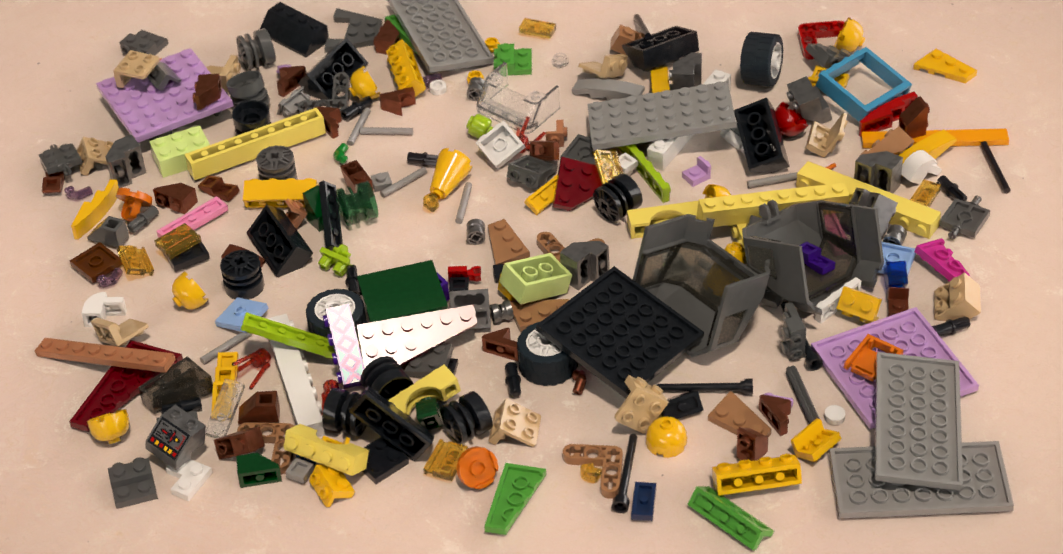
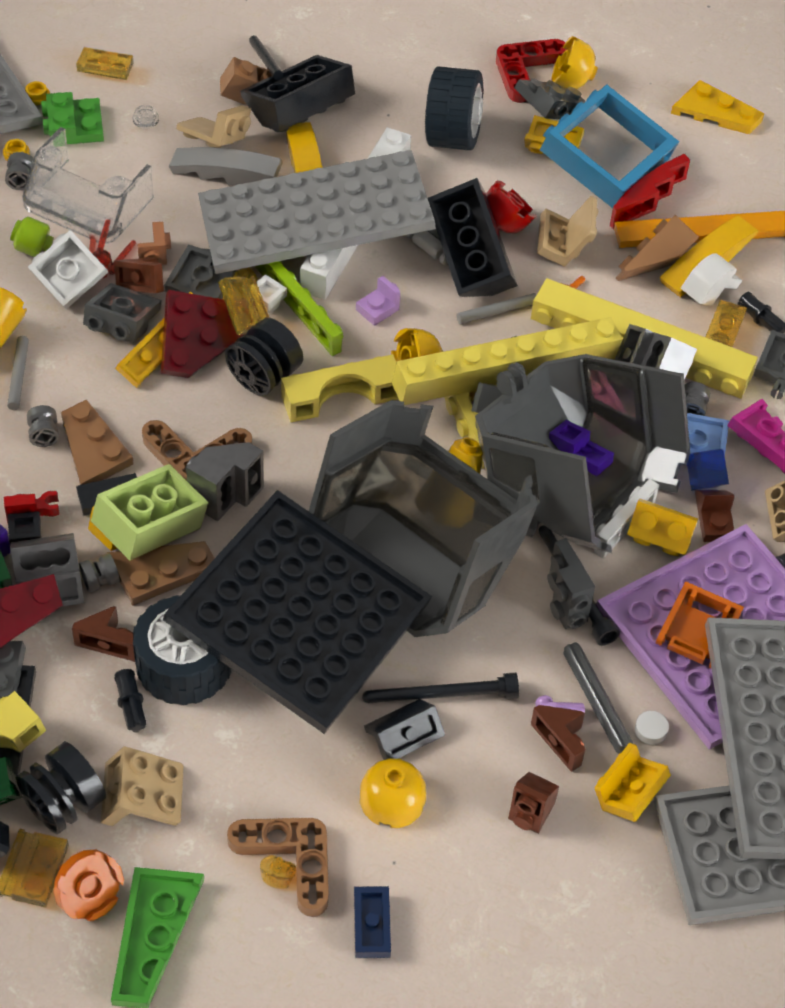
camera: 15 degrees left, 10 degrees up
copper arm [572,370,587,395] -> none
black piece [612,434,637,513] -> none
tan bracket [614,375,669,434] -> none
flat silver piece [669,53,702,90] -> none
bright green fence [687,486,774,550] -> none
medium nougat wing [708,391,771,437] -> none
yellow brick [712,454,802,496] -> none
flat silver piece [786,76,833,124] -> none
flat silver piece [854,151,903,193] -> none
copper slope [899,96,930,138] -> none

